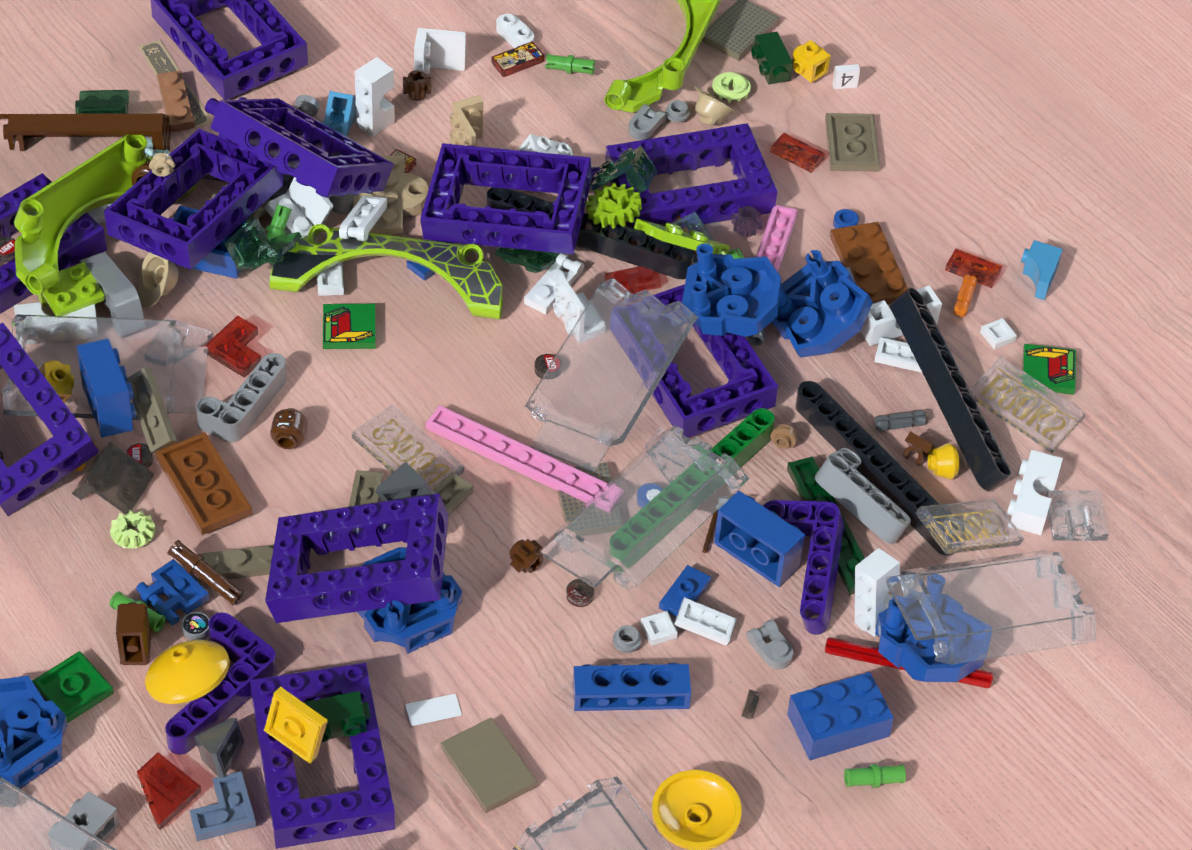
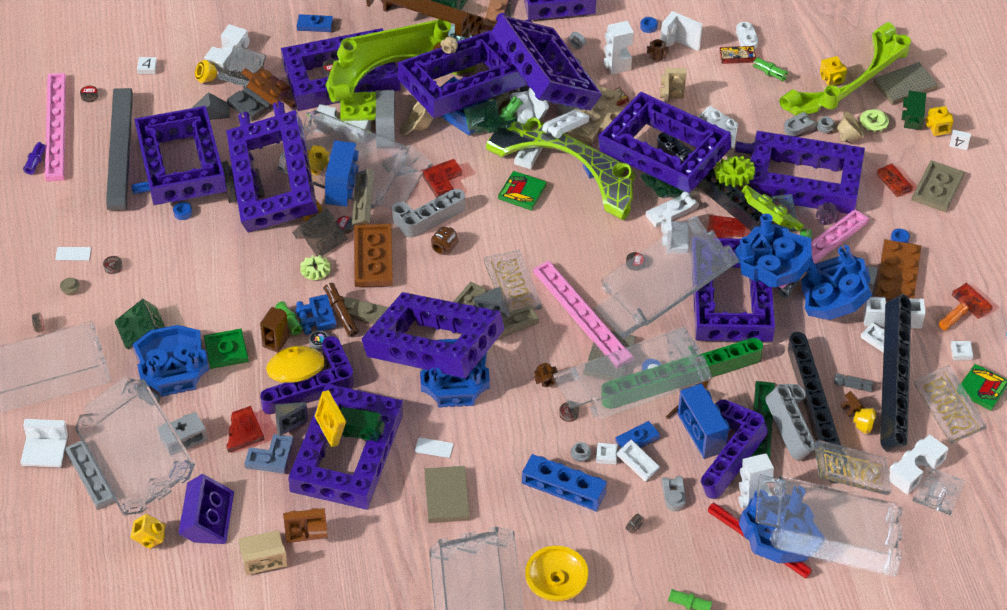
camera: 30 degrees right, 0 degrees up
dark azure arch [323,91,356,137] -> none
clear green bracket [590,146,658,193] -> none
medium nougat plate [770,424,797,449] -> none
blue brick [787,672,894,760] -> none
none -> blue tile [640,17,658,33]
none -> yellow brick [819,56,847,86]

